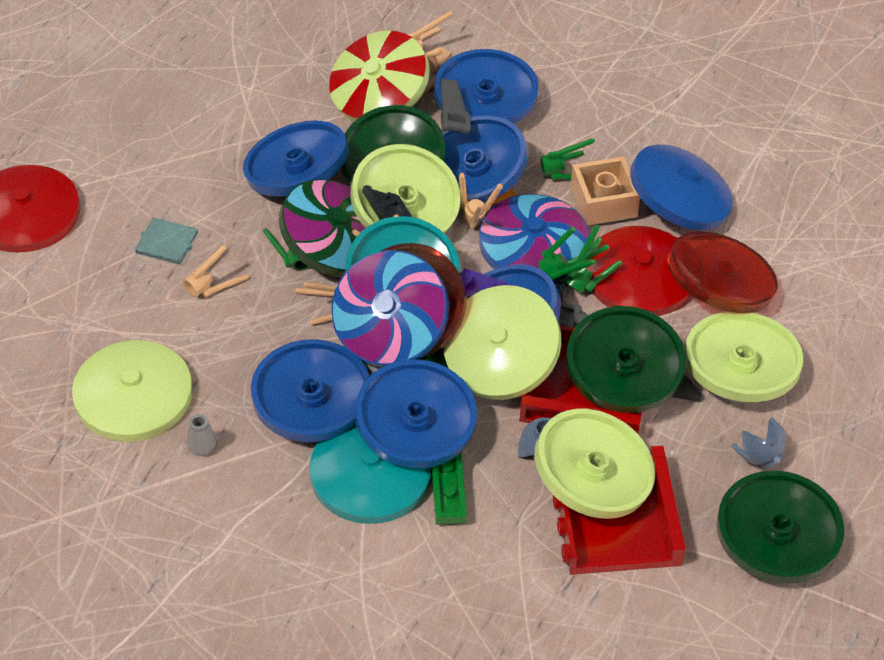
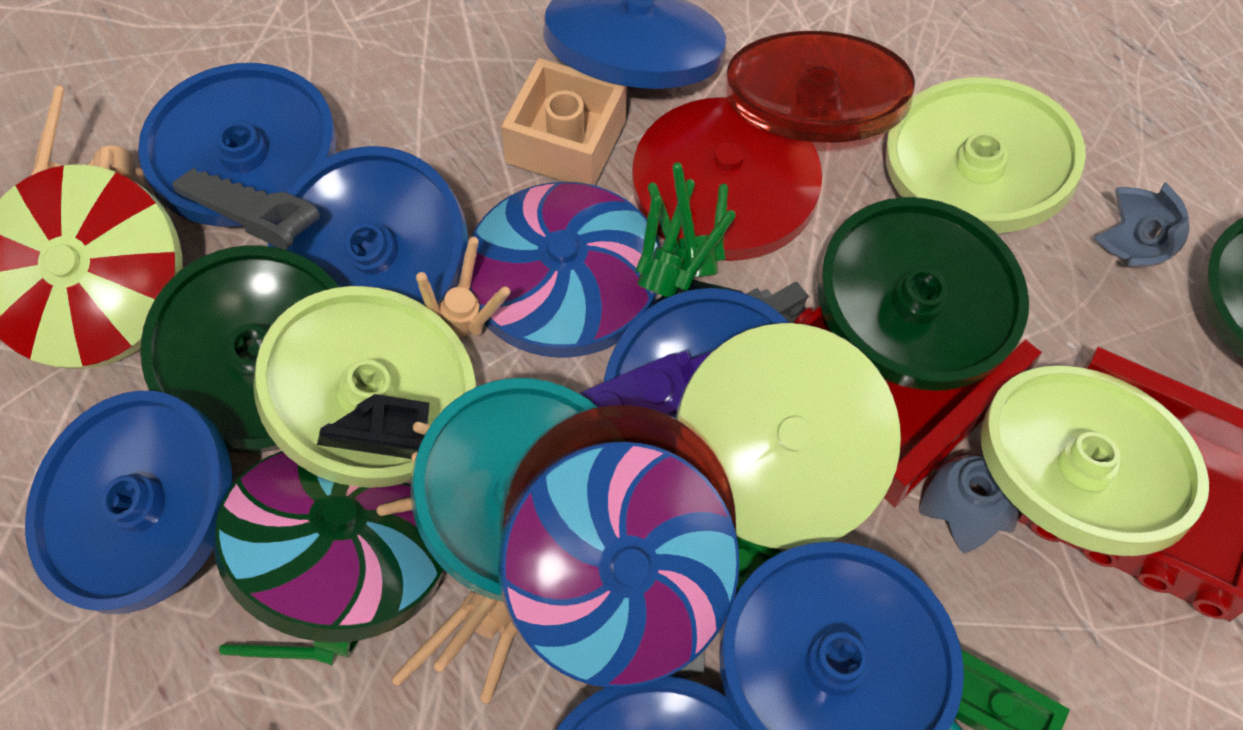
camera: 55 degrees left, 10 degrees up
green plant [540,138,595,181] -> none

